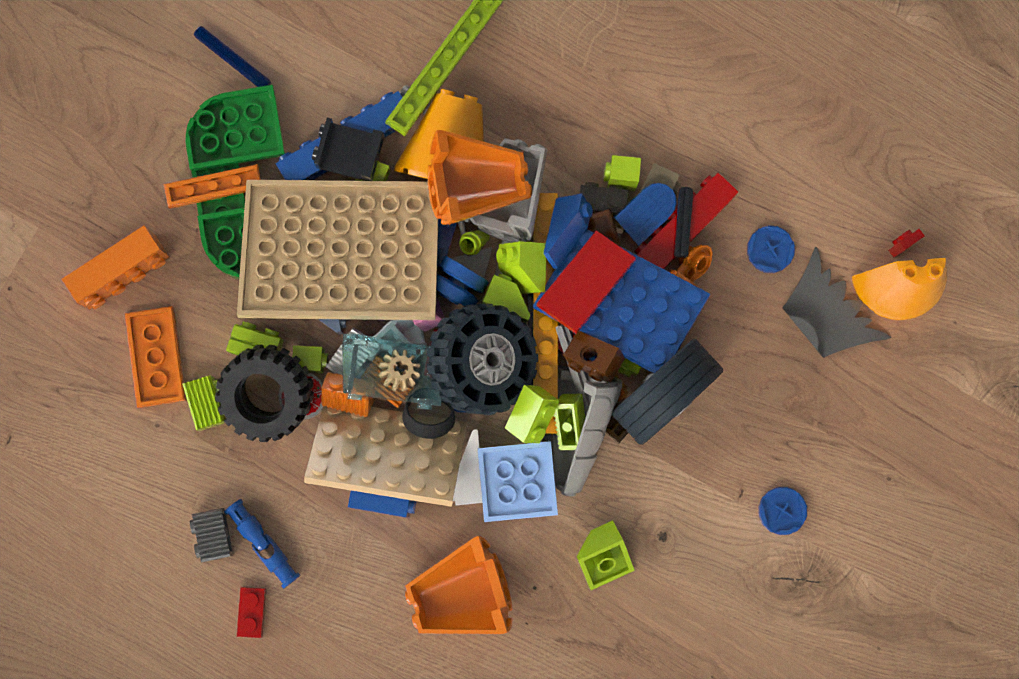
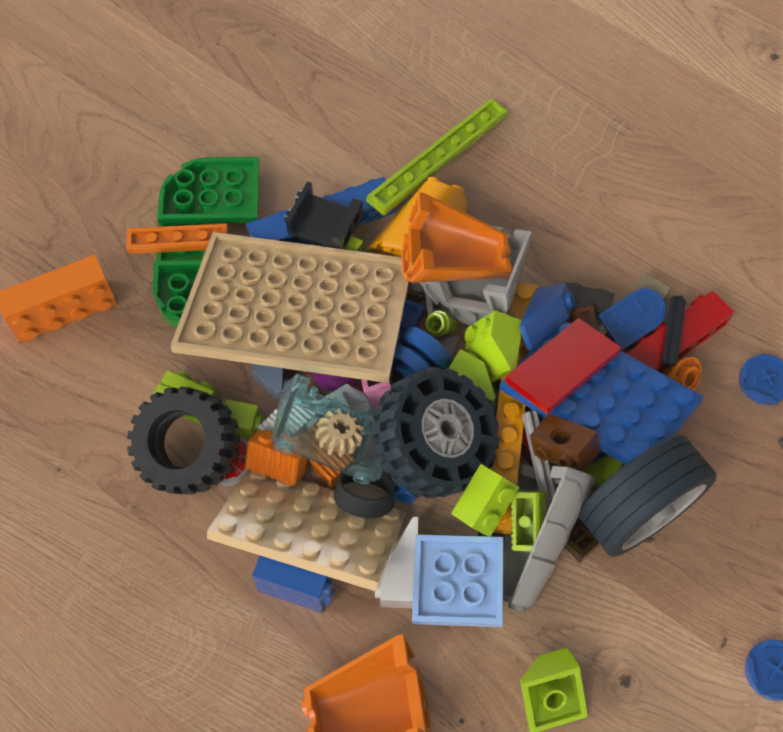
camera: 10 degrees right, 20 degrees down
orange tile [125,306,186,408] -> none
lime brick [183,375,226,431] -> none
dark grey brick [190,508,233,562] -> none
clear blue axle [194,26,271,87] -> none
blue piece [224,499,301,589] -> none
red plate [236,587,266,638] -> none
lime brick [603,155,641,192] -> none

